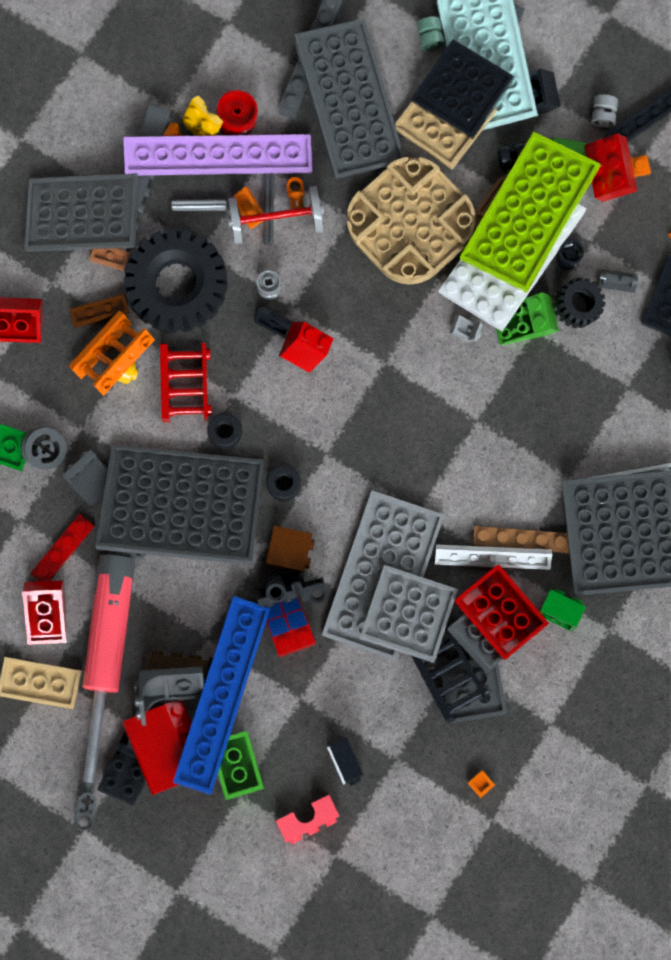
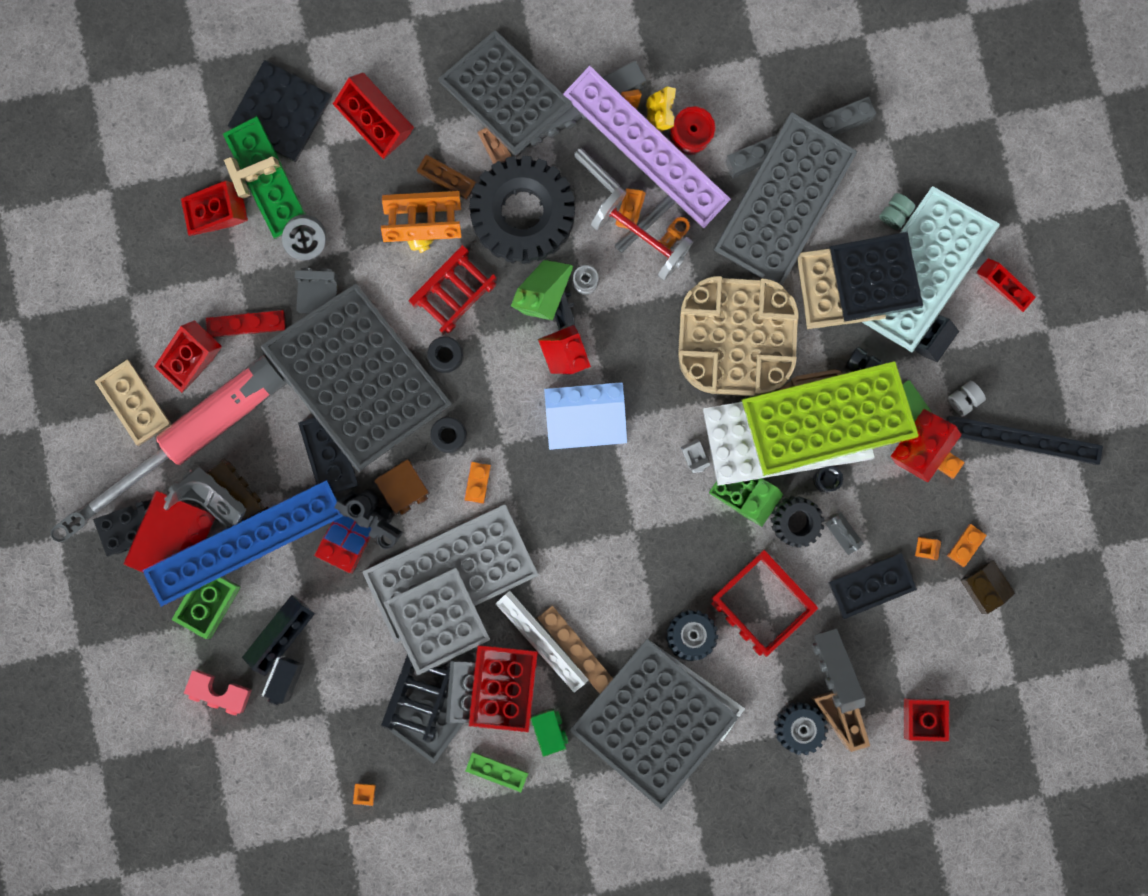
camera: 45 degrees right, 5 degrees up
none -> black brick [242,595,315,676]
none -> black plate [298,417,359,494]
none -> orange plate [464,462,491,504]
none -> bright green plate [465,752,528,792]
none -> bright green slope [511,260,573,321]
none -> light blue slope [544,382,627,450]
none -> black wheel [666,610,718,661]
none -> red window [711,550,819,657]
none -> red slope [976,258,1036,312]

